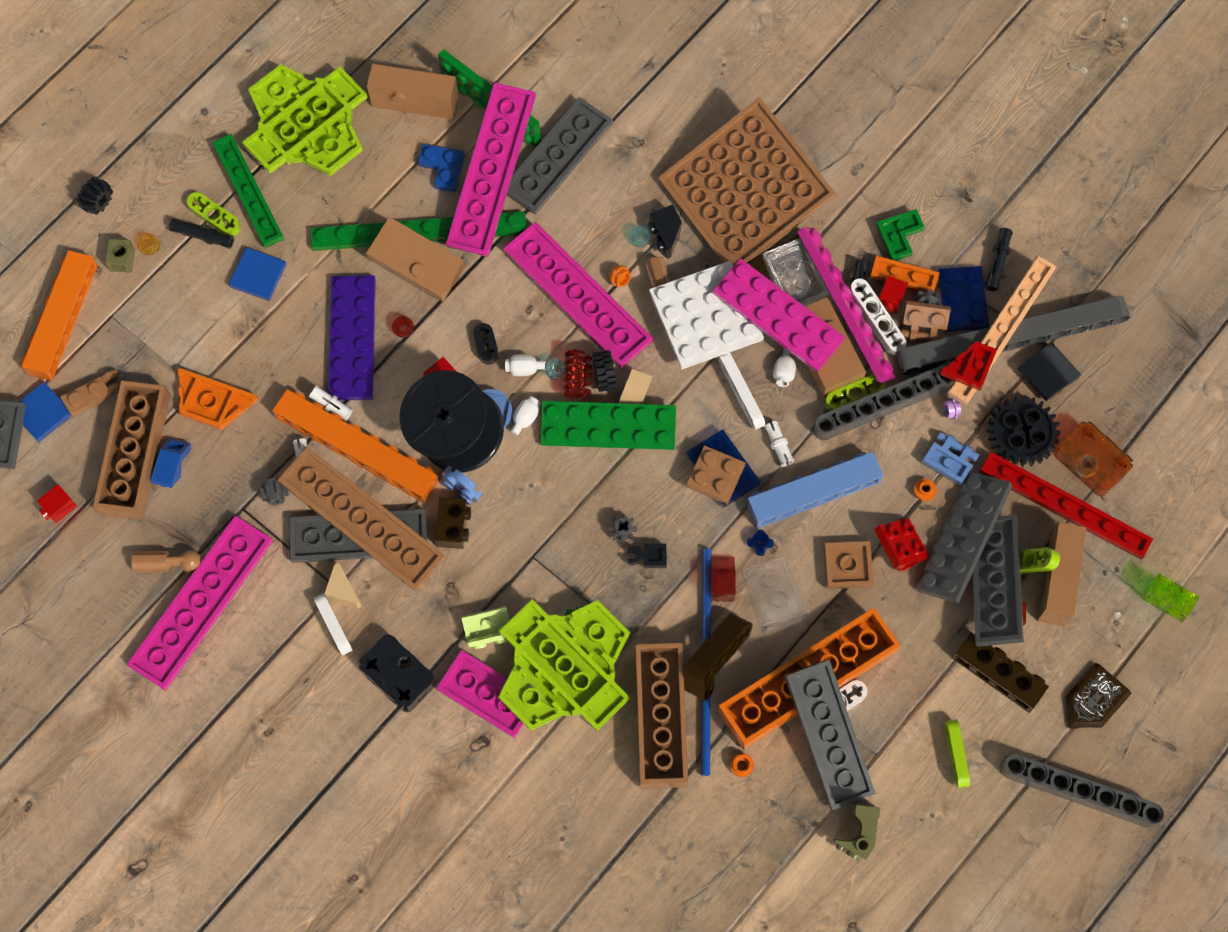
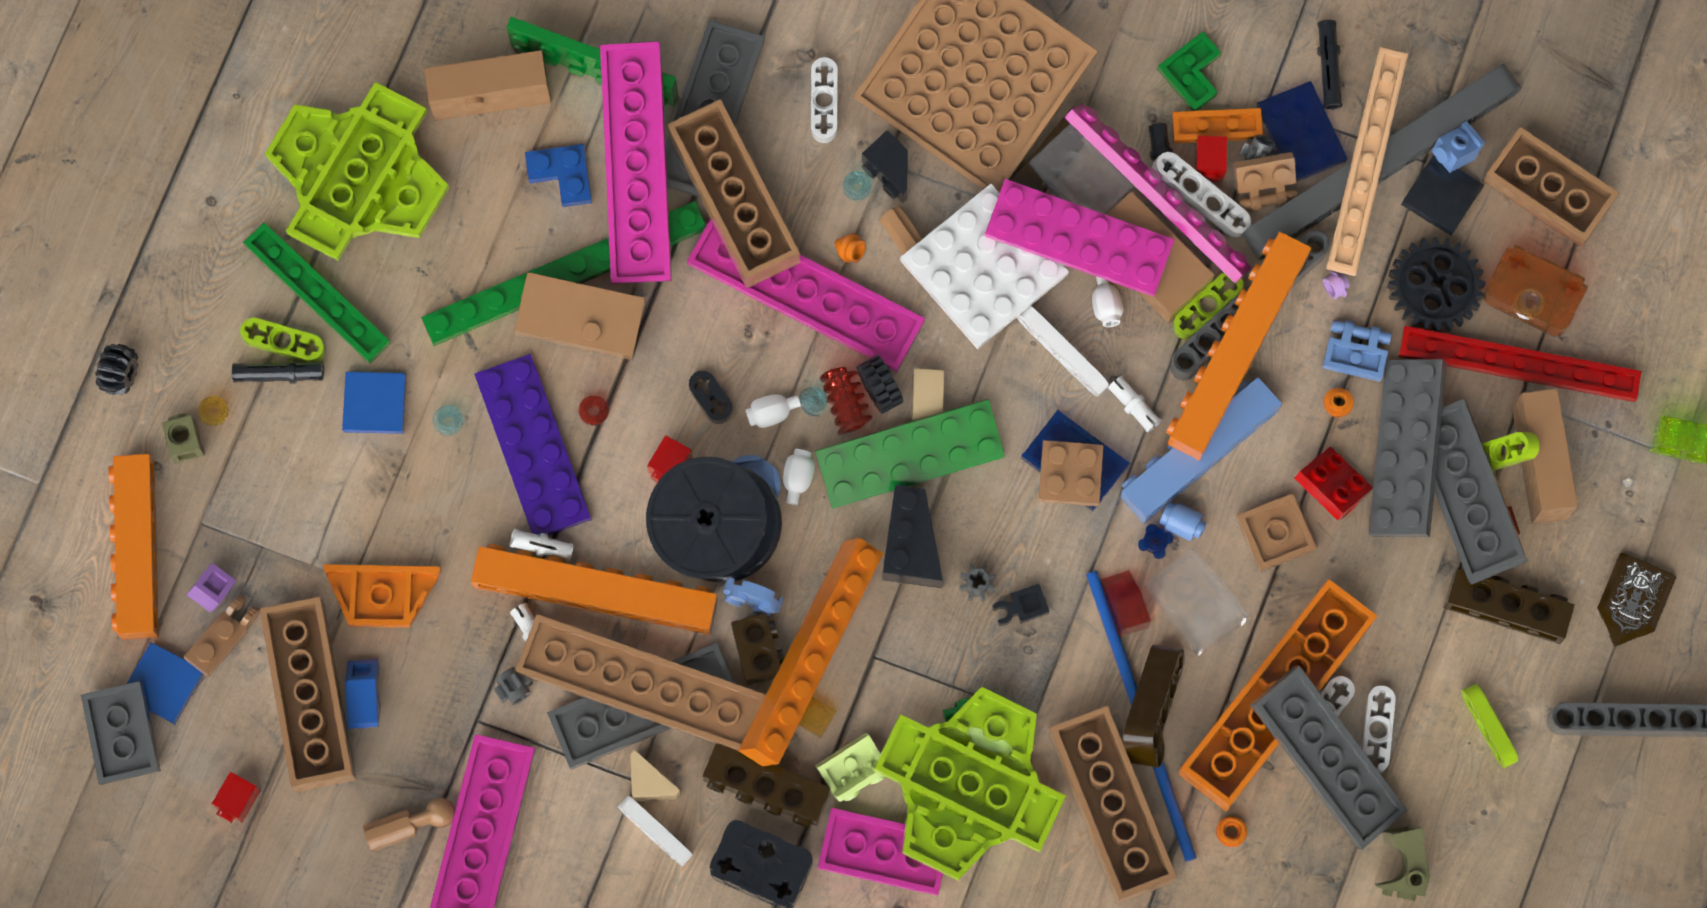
camera: 20 degrees left, 5 degrees up
red wing [940,341,997,391] -> none
none -> medium lavender brick [186,563,236,613]
none -> clear light blue plate [433,405,463,436]
none -> medium nougat brick [667,99,800,288]
none -> dark brown brick [702,743,831,828]
none -> orange brick [738,538,884,766]
none -> clear yellow plate [798,697,836,738]
none -> white beam [811,57,838,143]
none -> black wedge [882,485,943,589]
none -> medium blue brick [1160,502,1207,542]
none -> orange brick [1166,231,1311,461]
none -> white beam [1361,686,1396,774]
none -> medium blue brick [1431,121,1485,173]
none -> medium nougat brick [1484,126,1619,247]

